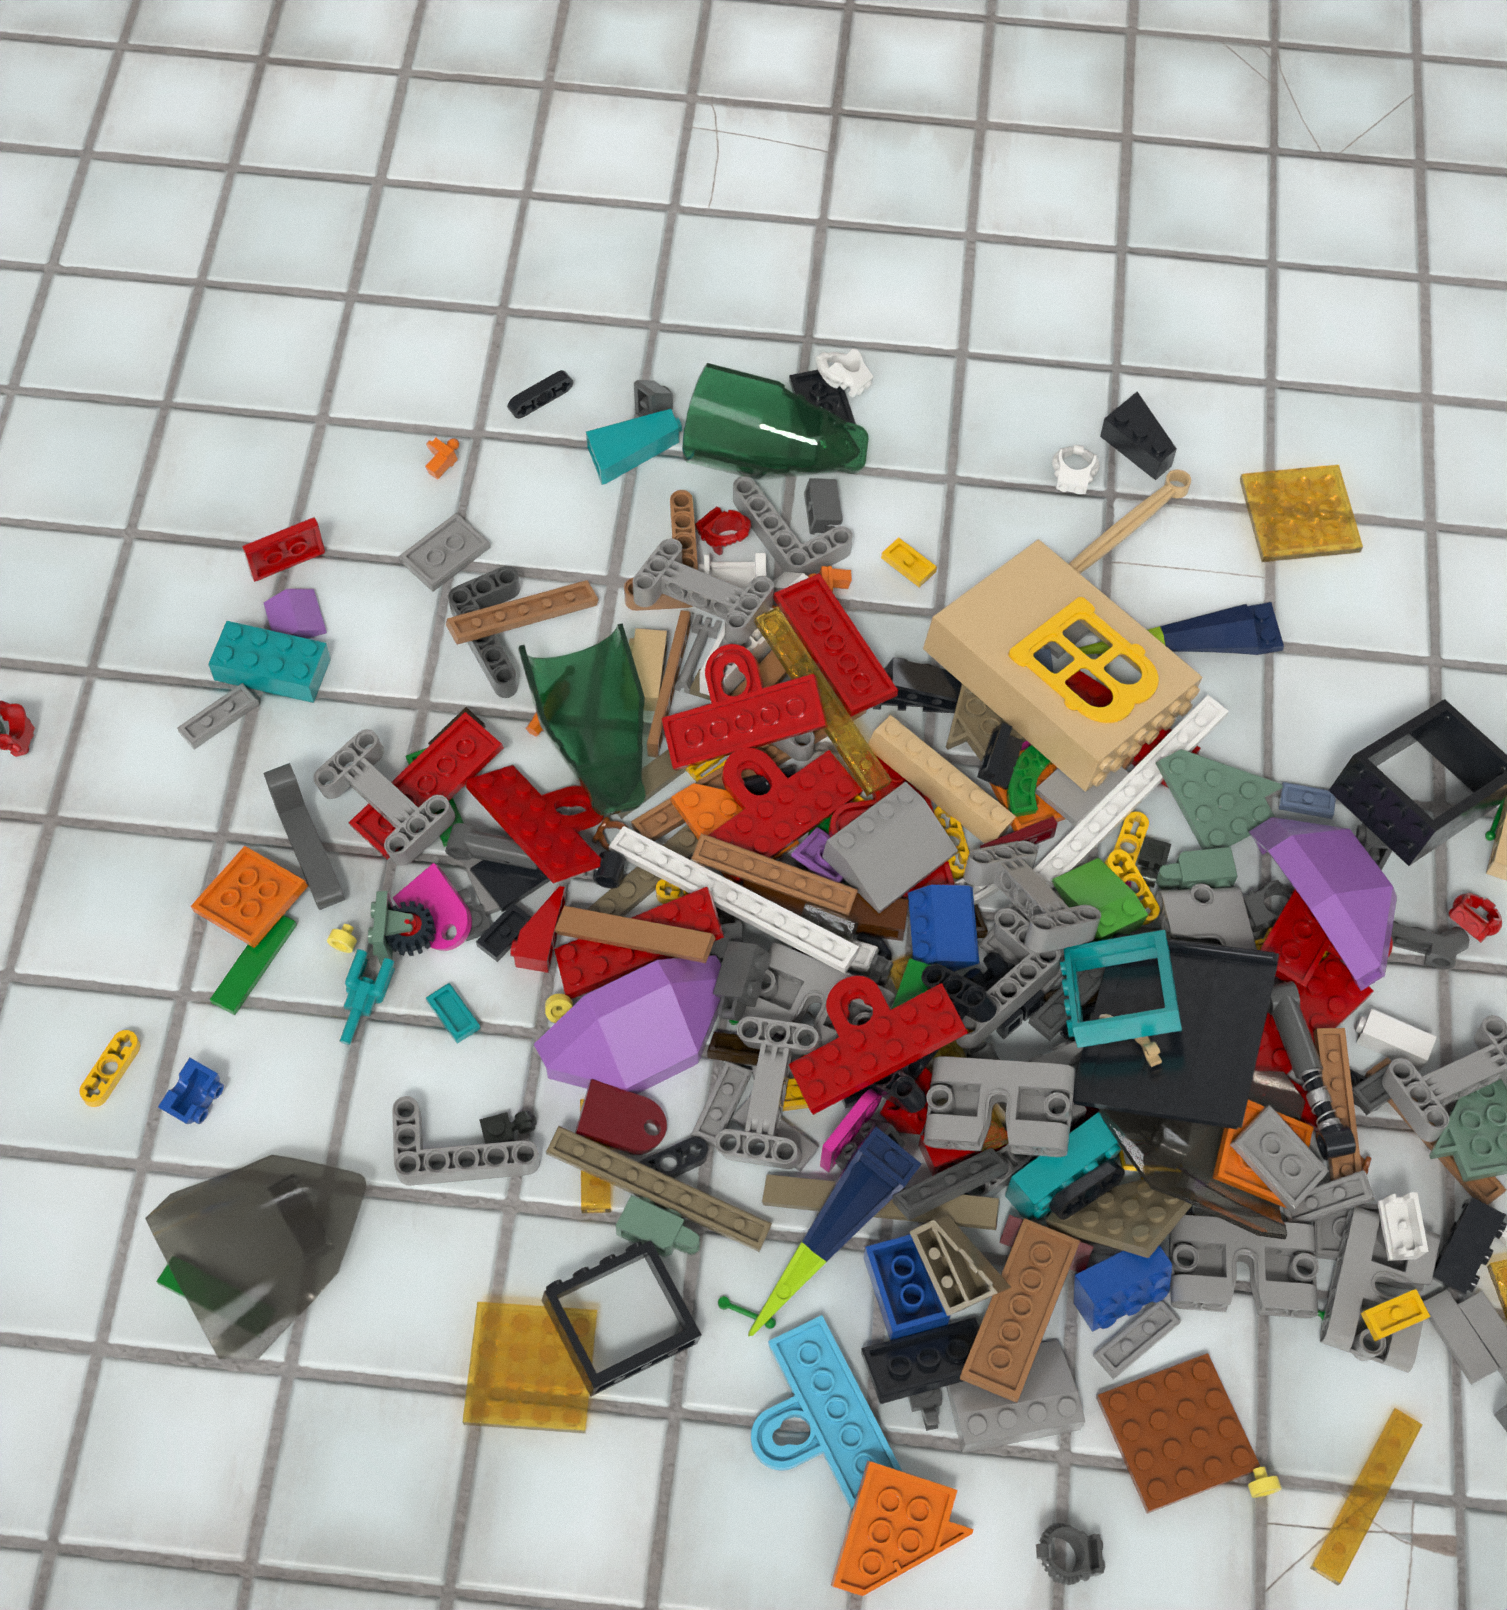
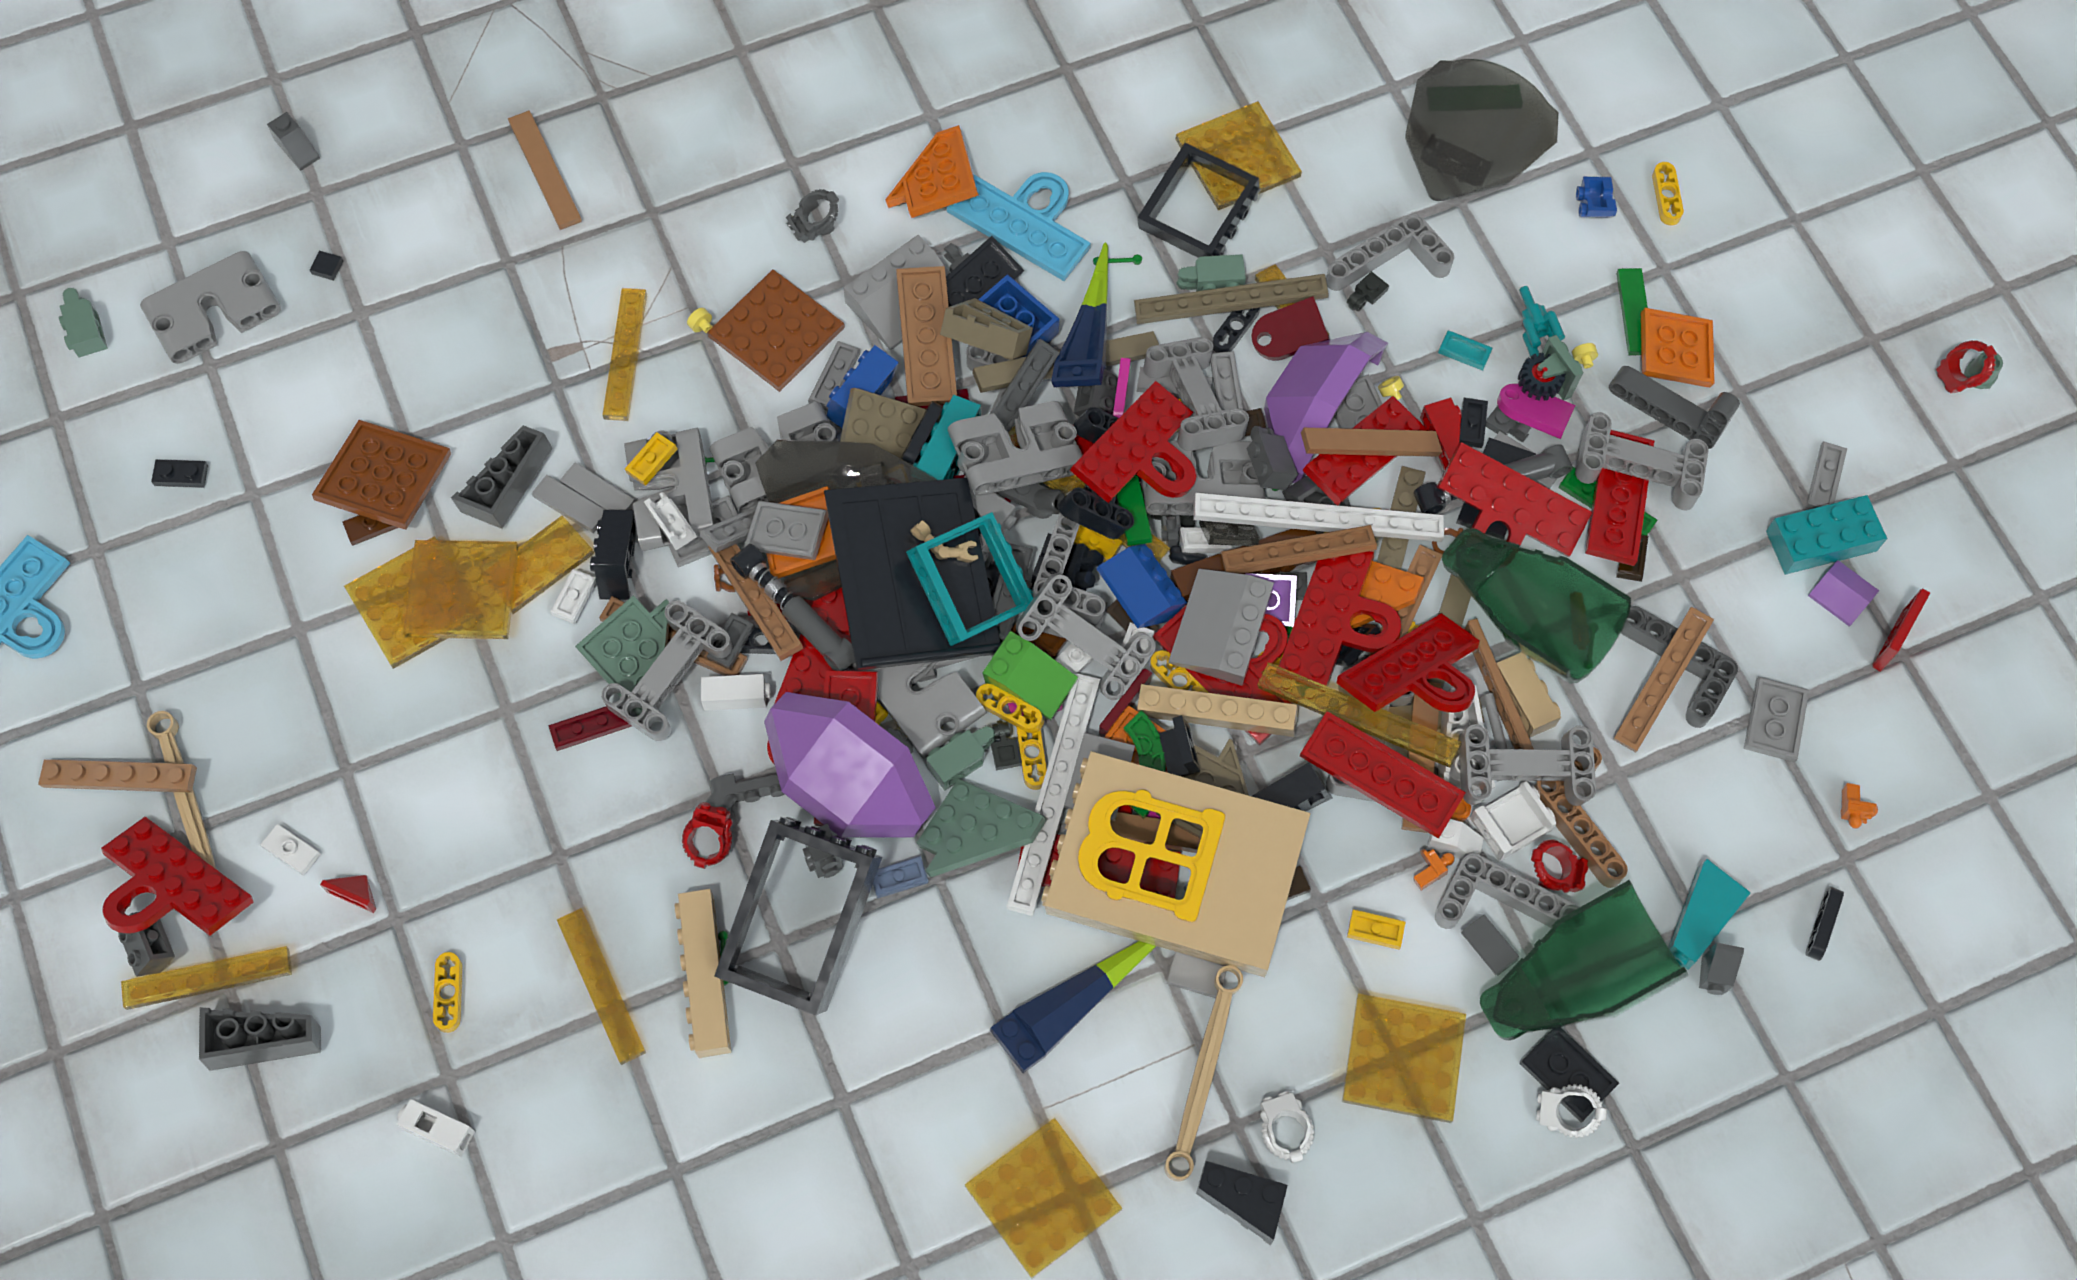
camera: 150 degrees right, 5 degrees up
none -> clear yellow plate [1342,993,1466,1123]

